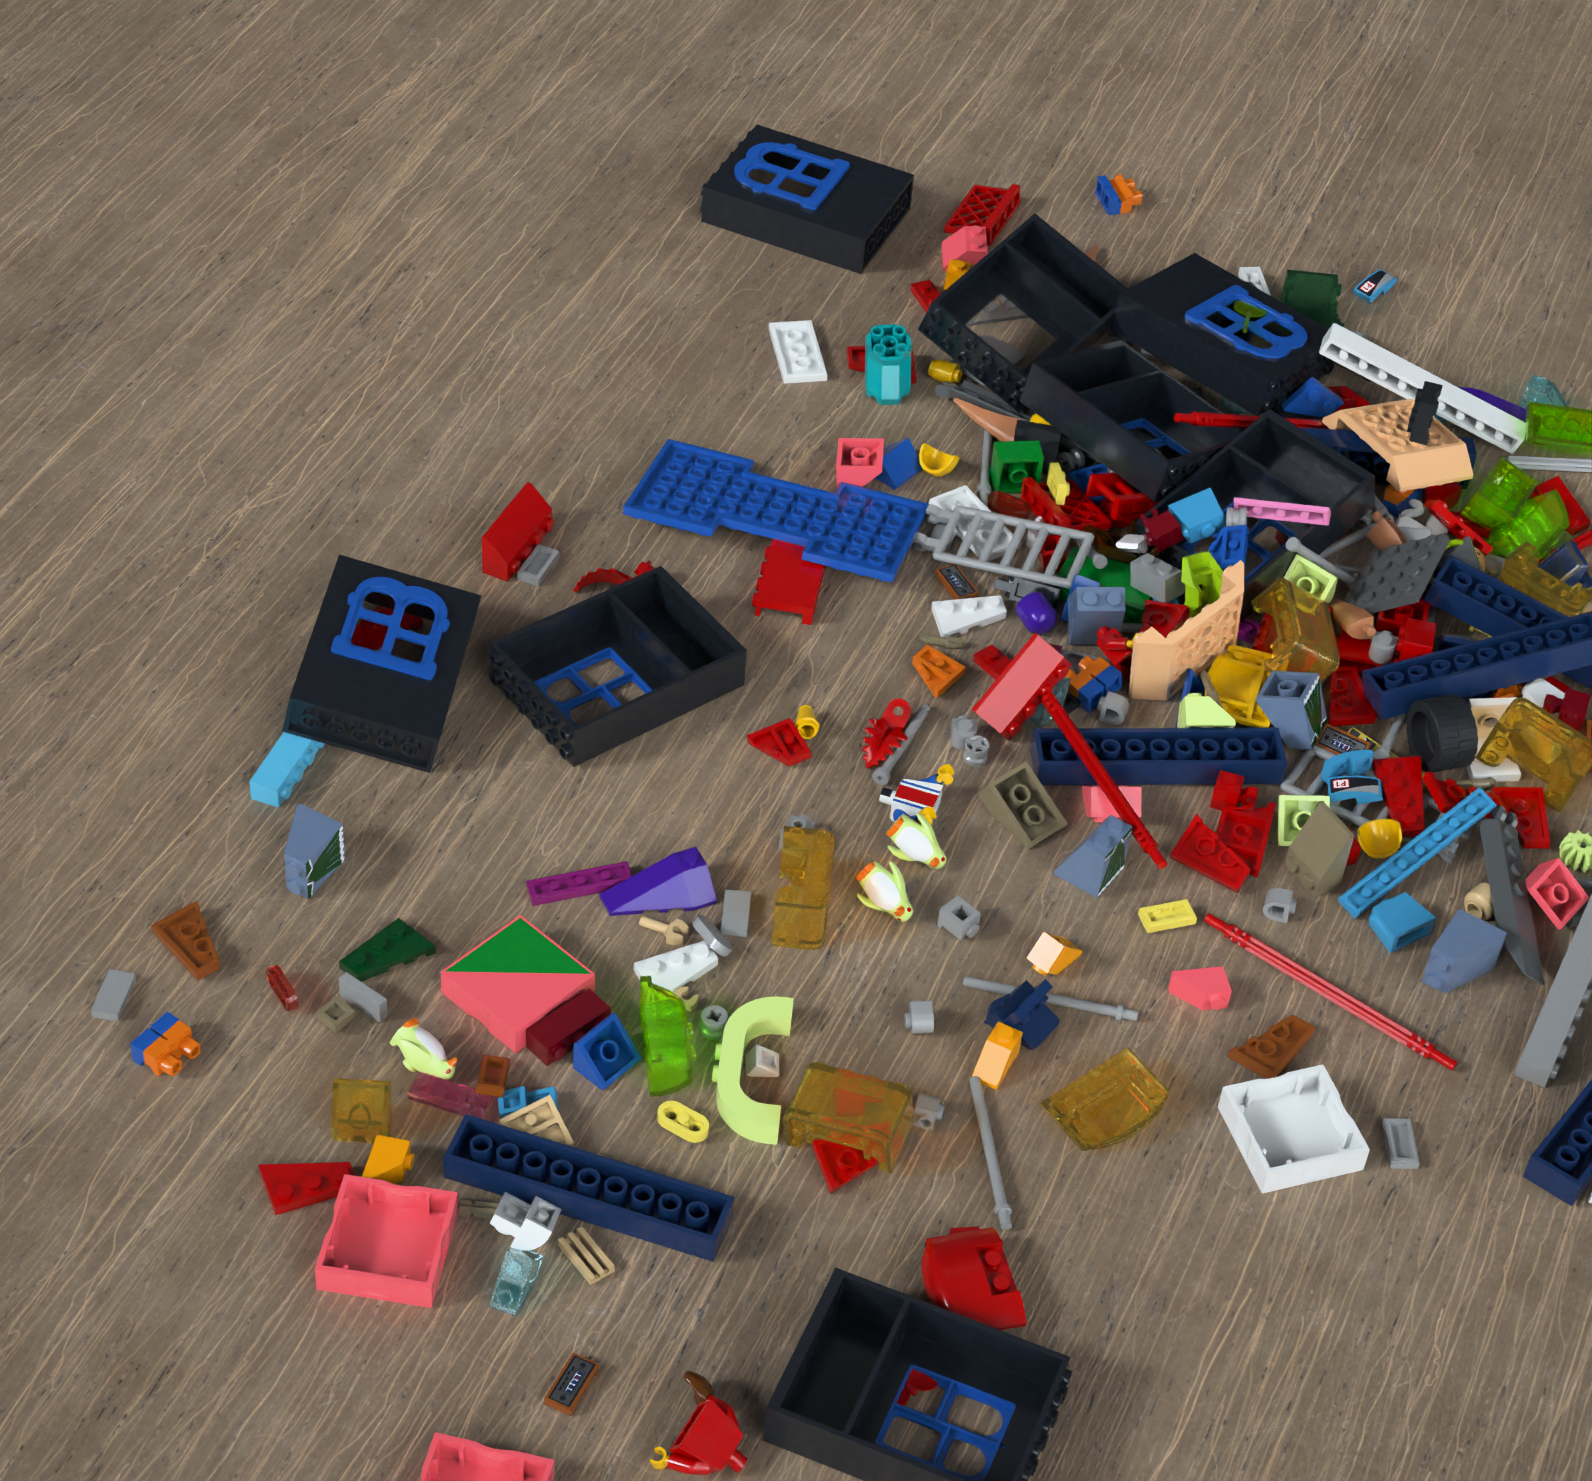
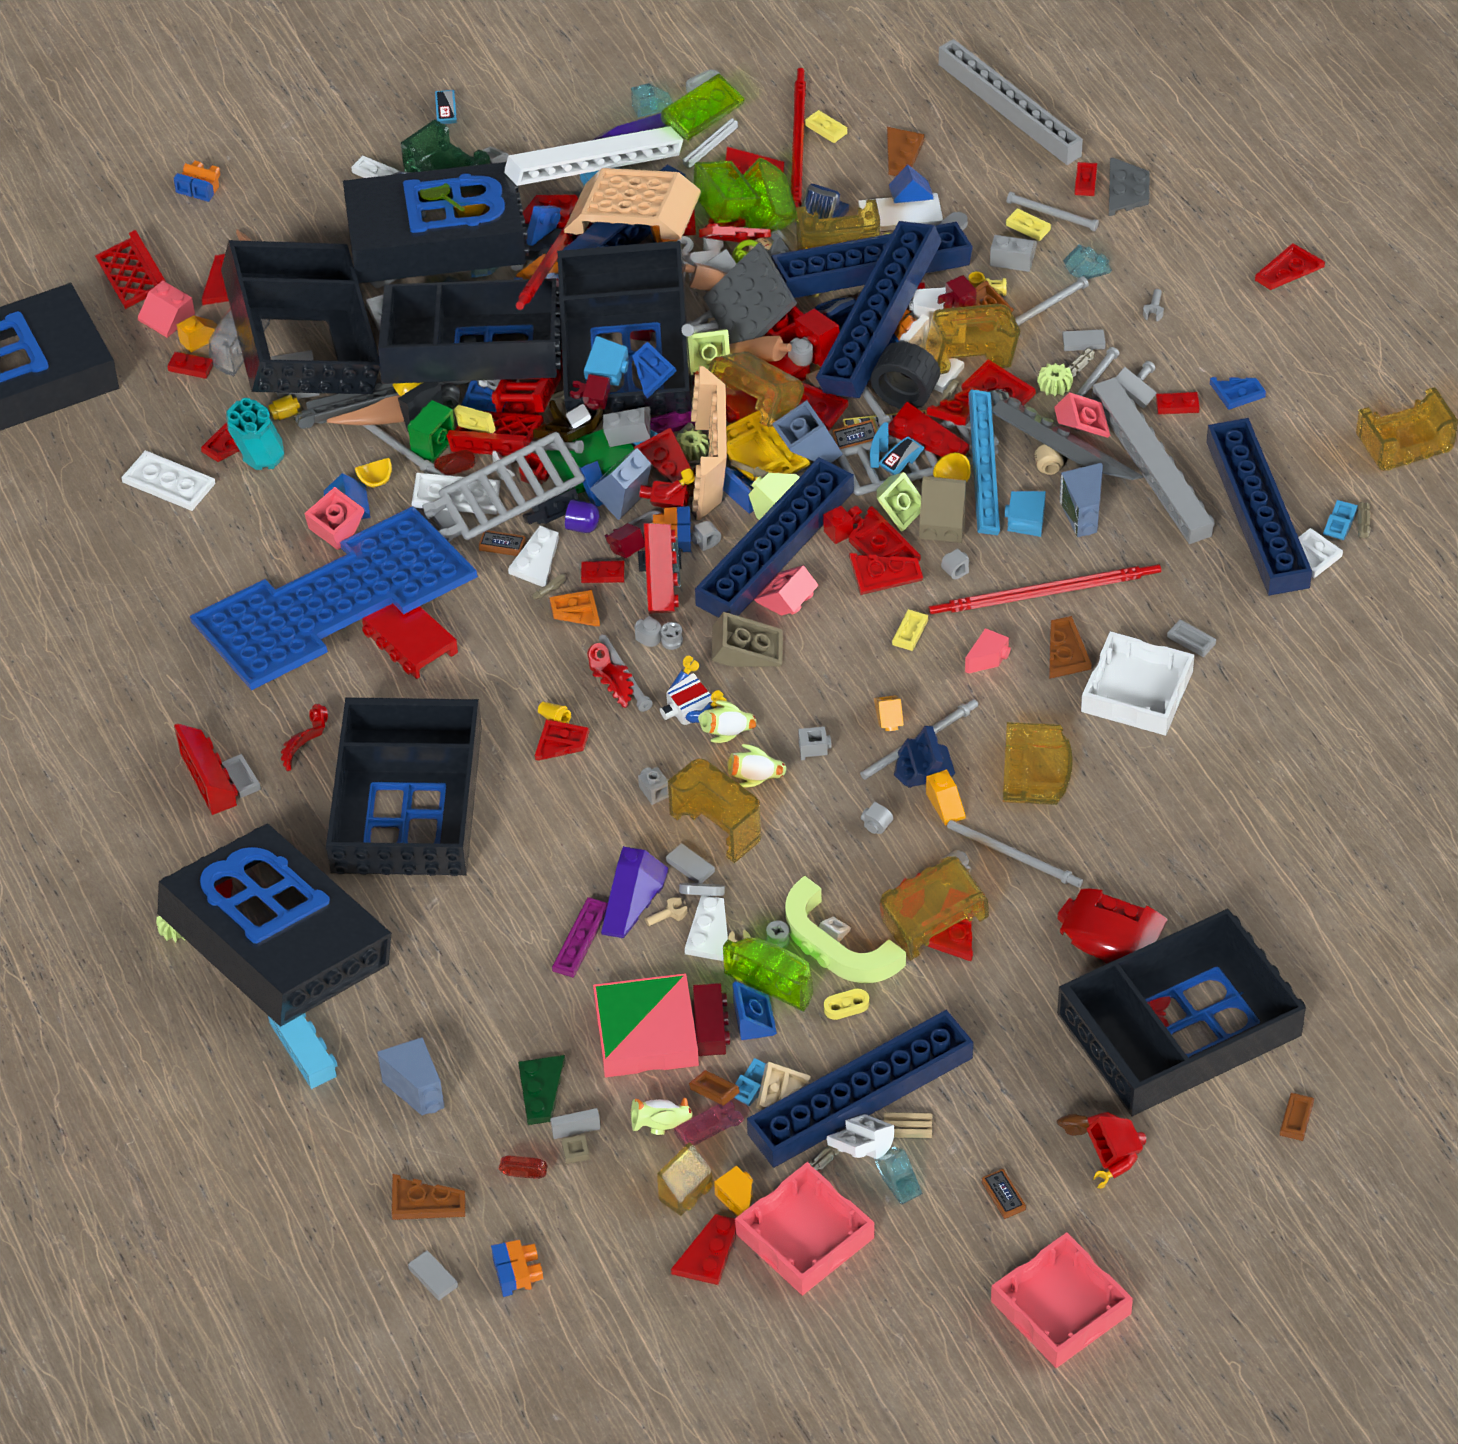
camera: 45 degrees left, 5 degrees up
red axle [1041,693,1167,869] -> none
sand blue slope [1054,815,1133,898] -> none
lime piece [1181,551,1223,626] -> none
light grey wheel [1226,507,1247,527] -> none
bright pink slope [1234,497,1331,525] -> none
black brick [1407,381,1443,445] -> none

